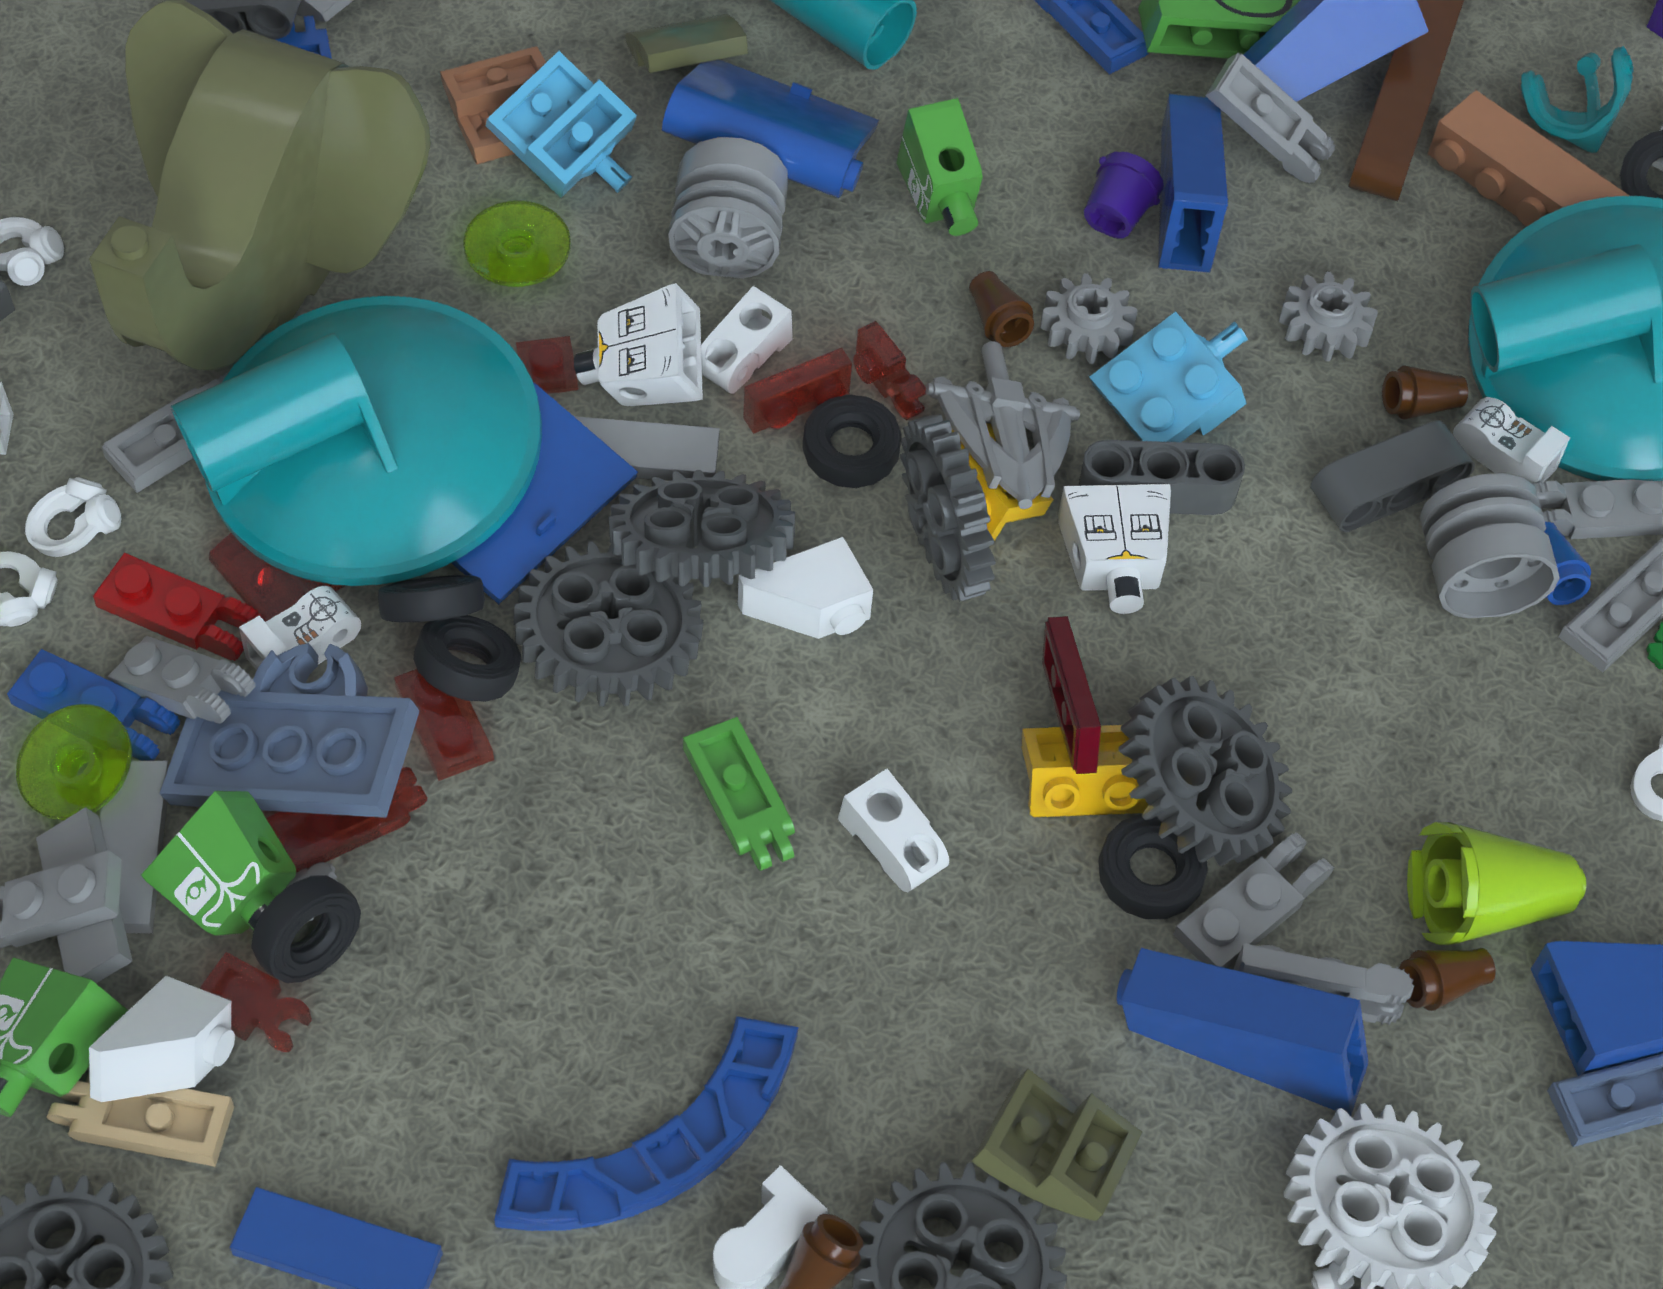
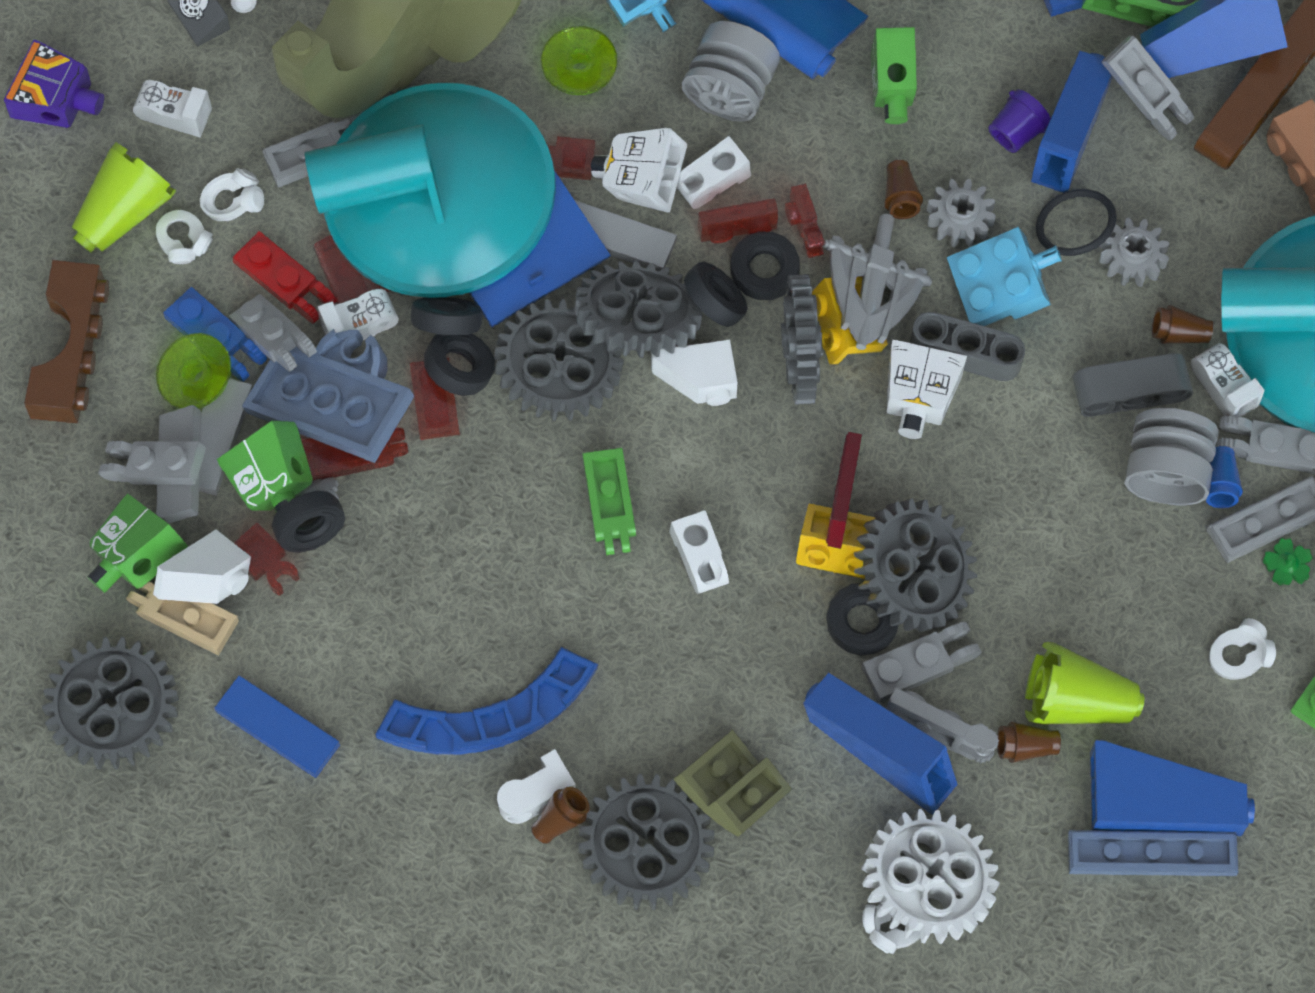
camera: 20 degrees right, 10 degrees up
none -> black tyre [684,261,748,327]
none -> black tyre [1036,189,1117,256]

